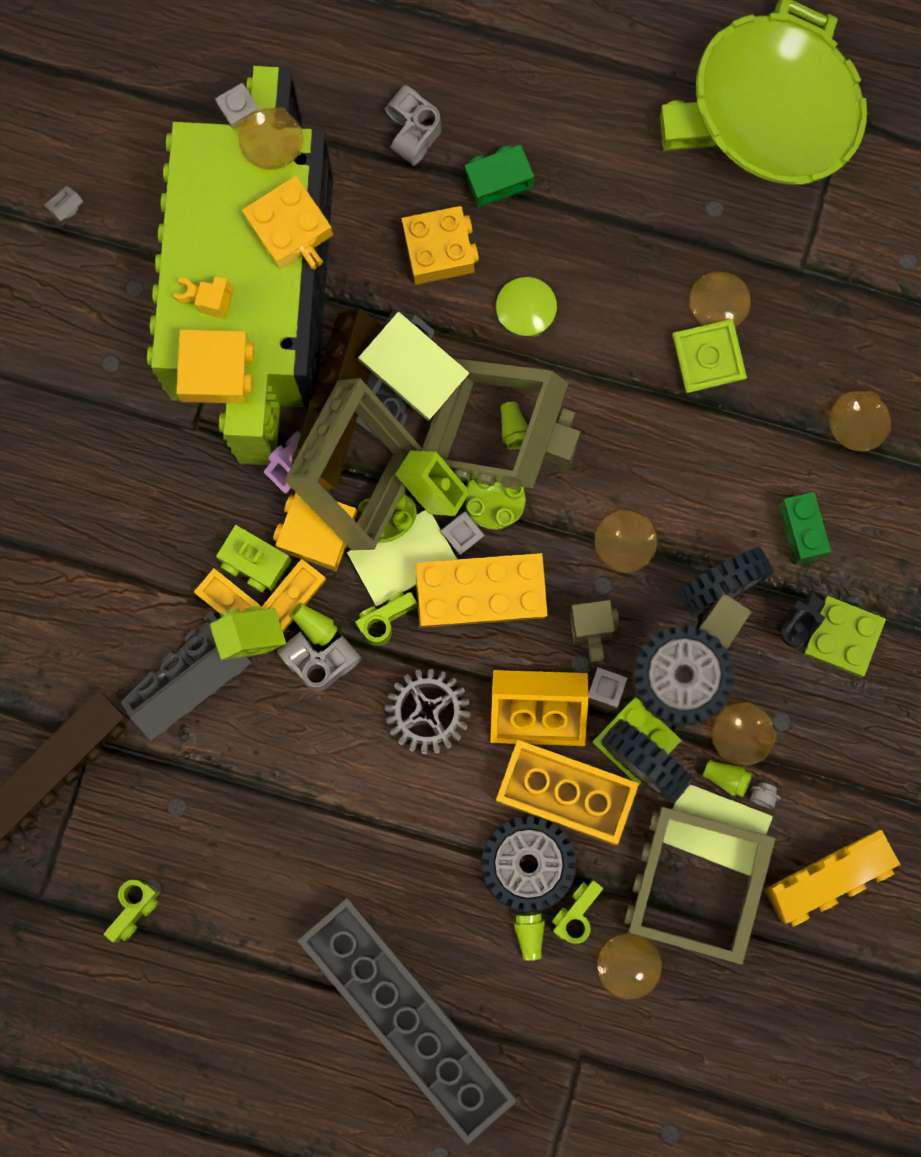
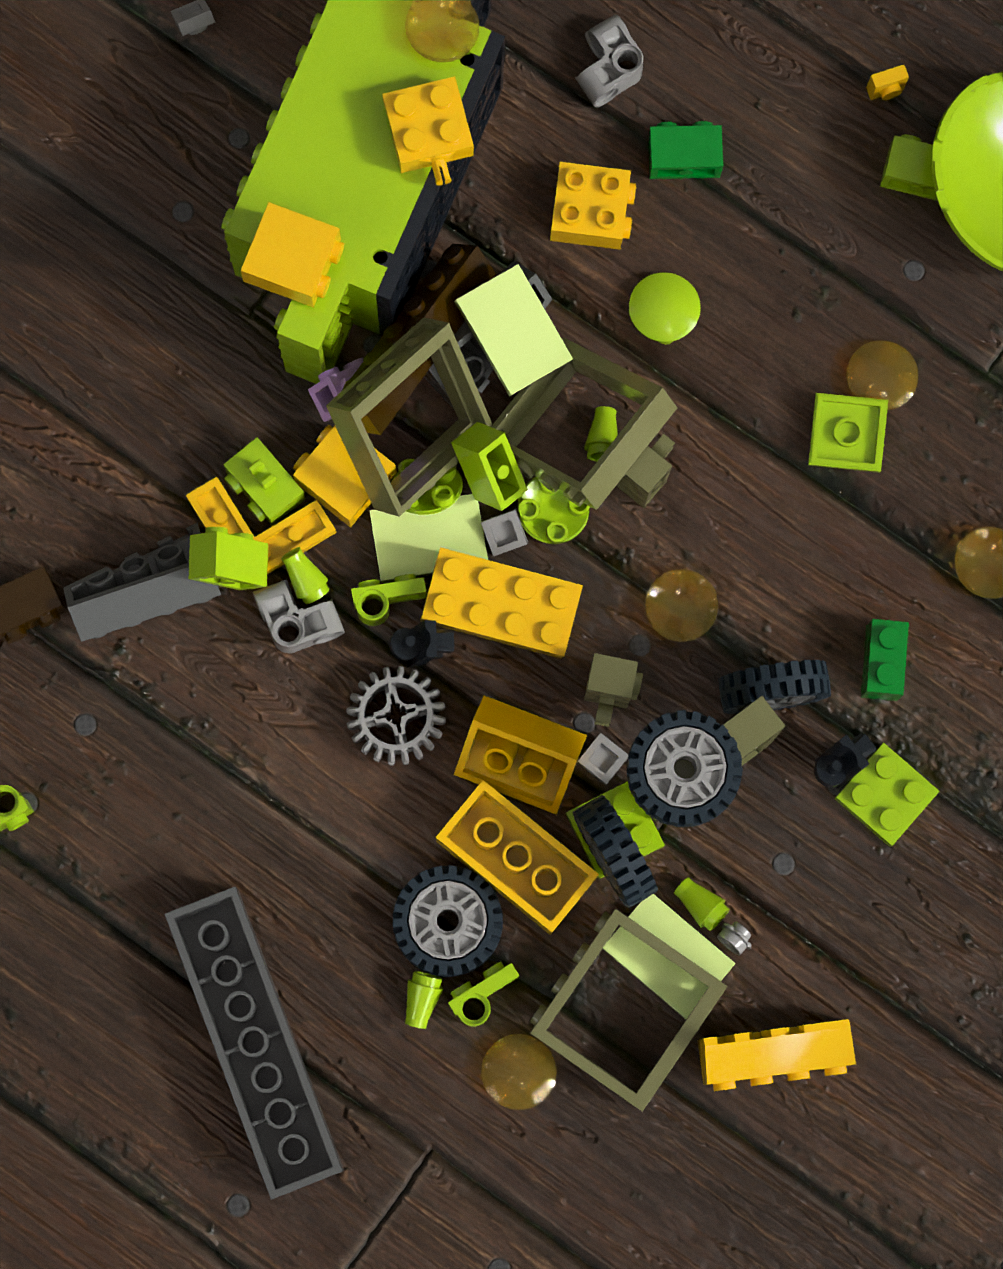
camera: 10 degrees right, 0 degrees up
yellow piece [173,277,233,319] -> none
clear yellow dish [712,702,777,766] -> none
none -> black hips [389,620,454,668]
none -> yellow plate [866,65,909,100]

